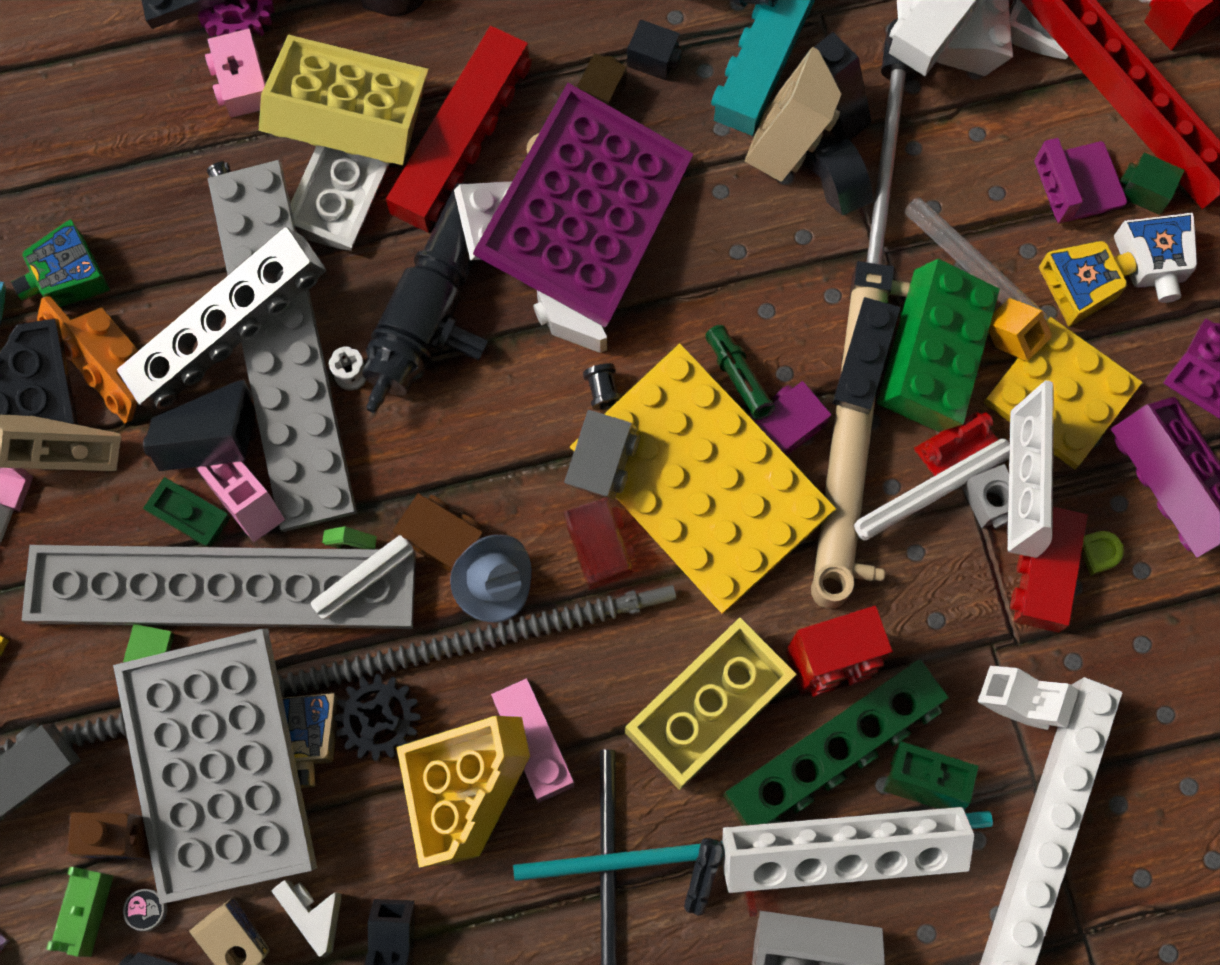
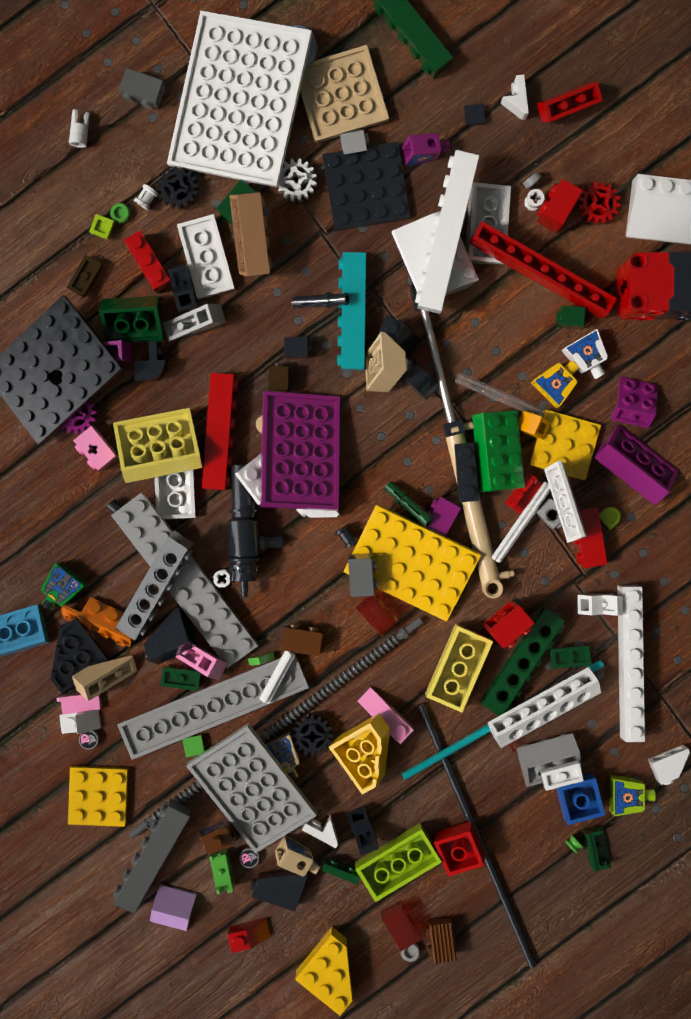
camera: 25 degrees left, 15 degrees up
sand blue hat [450,535,532,622] -> none
black axle [684,837,723,916] -> none
magenta bracket [1034,138,1127,224] -> none

